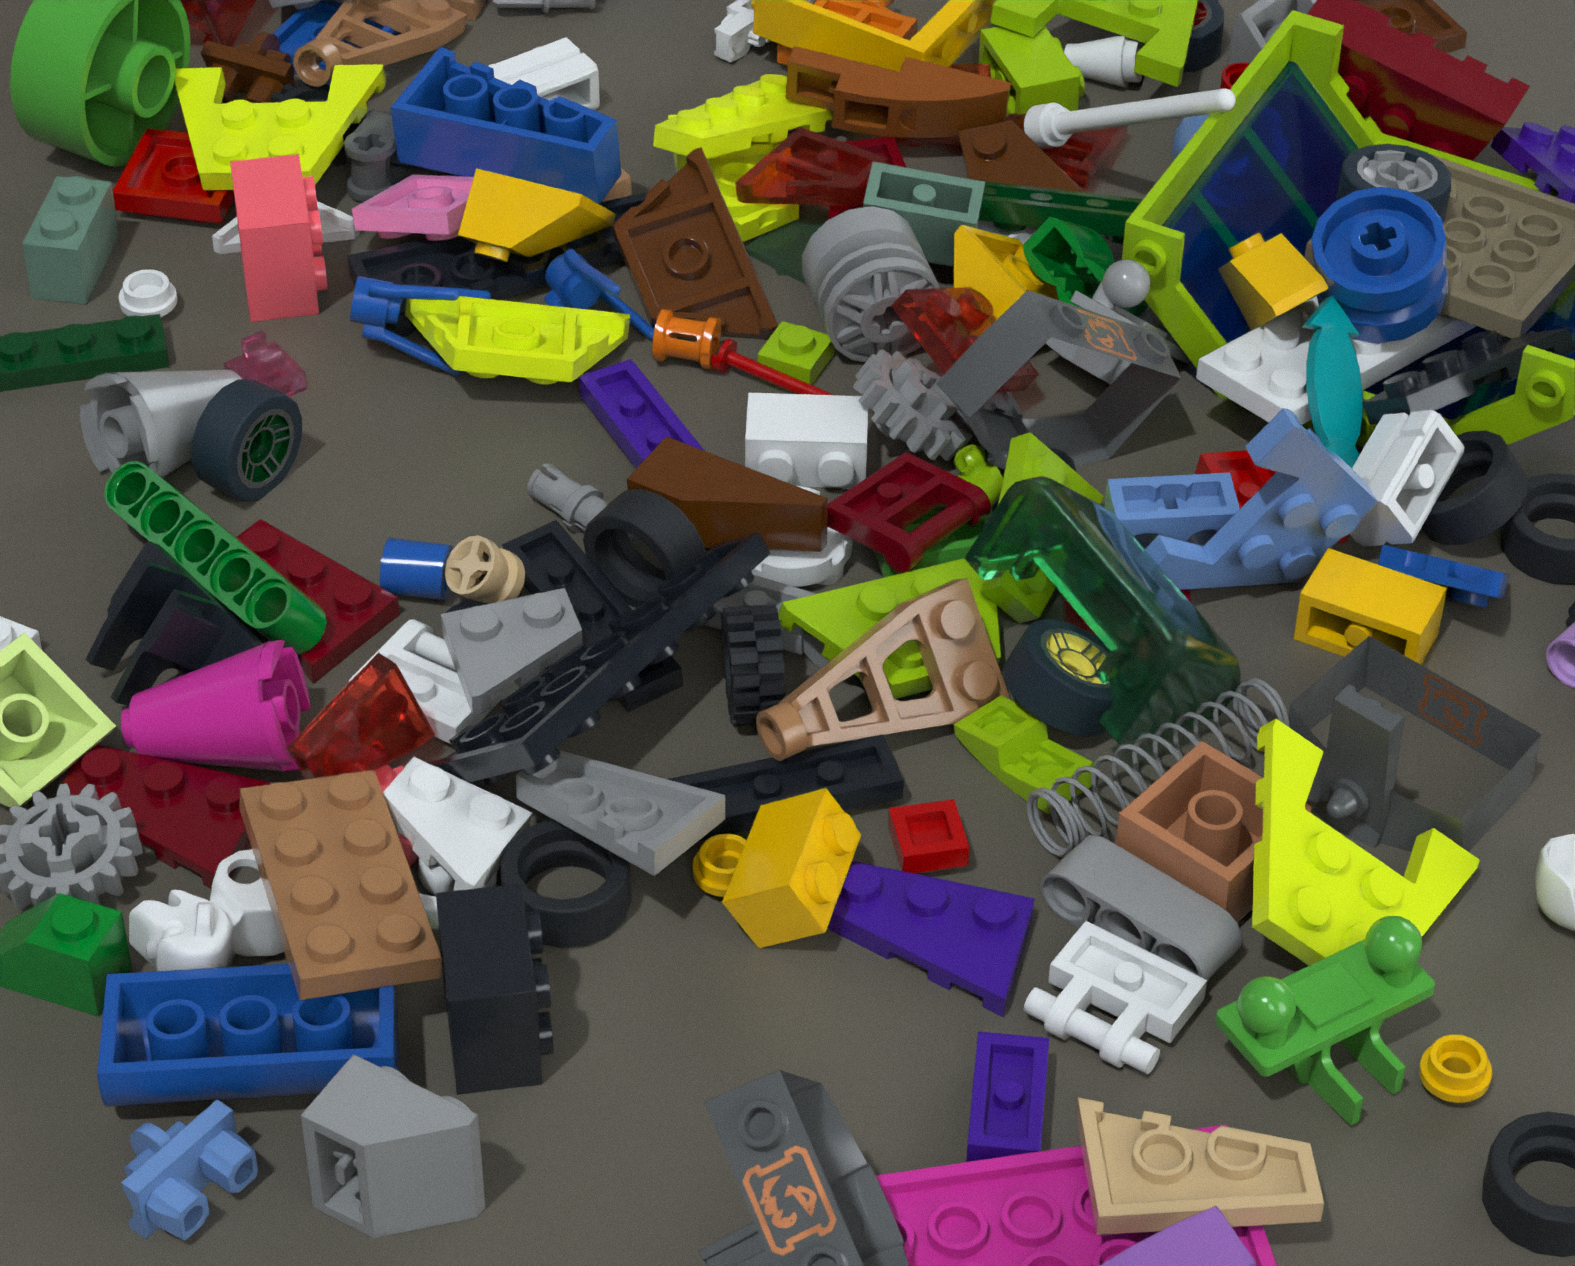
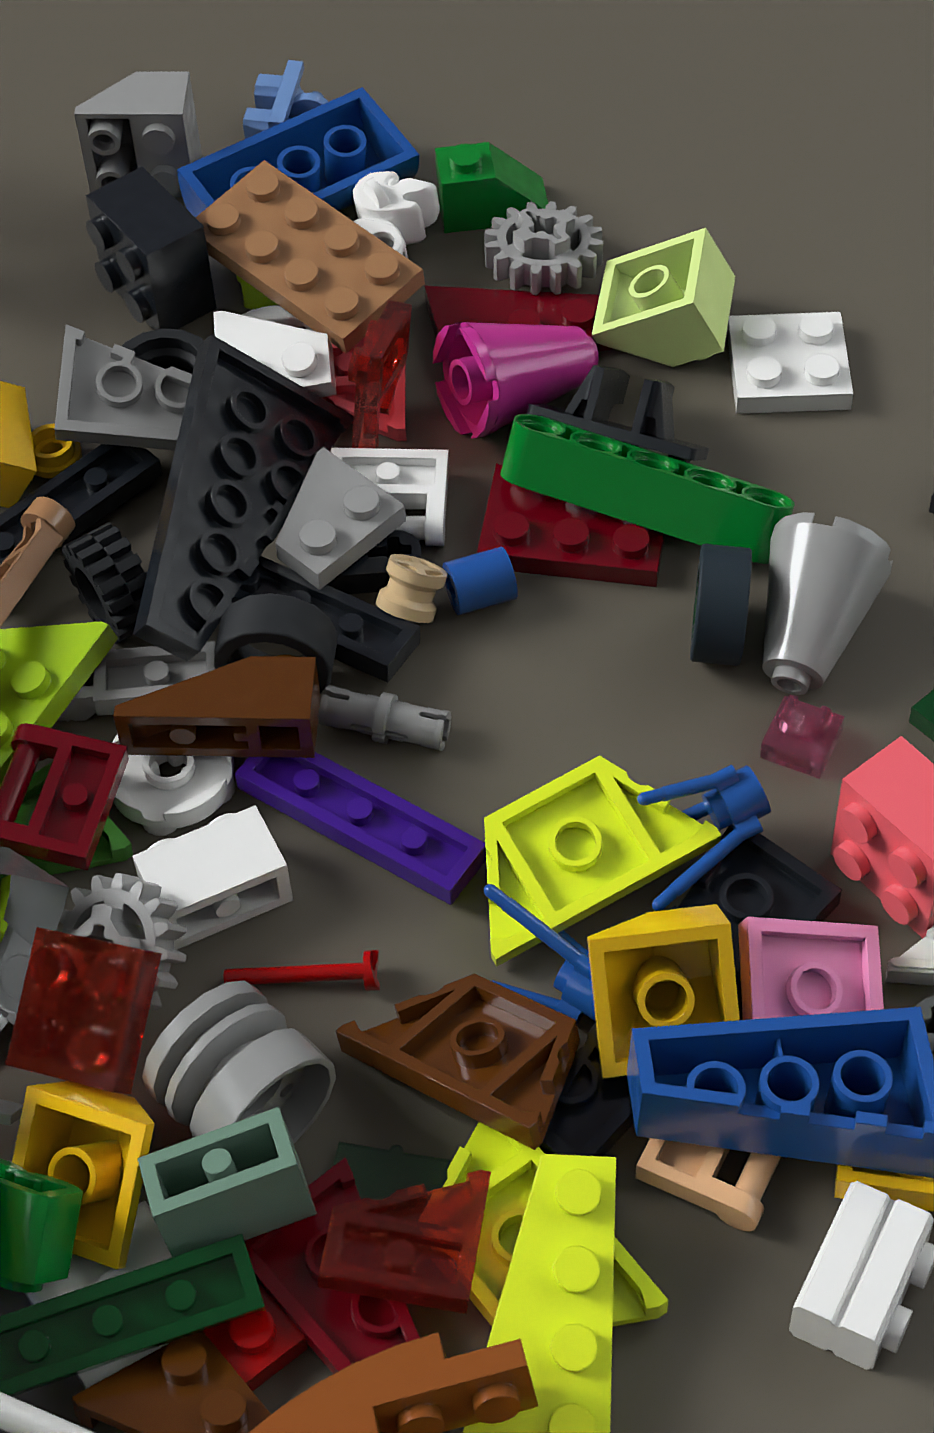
camera: 155 degrees right, 10 degrees up
orange bush [652,309,721,370] -> none
lime plate [757,321,835,385] -> none

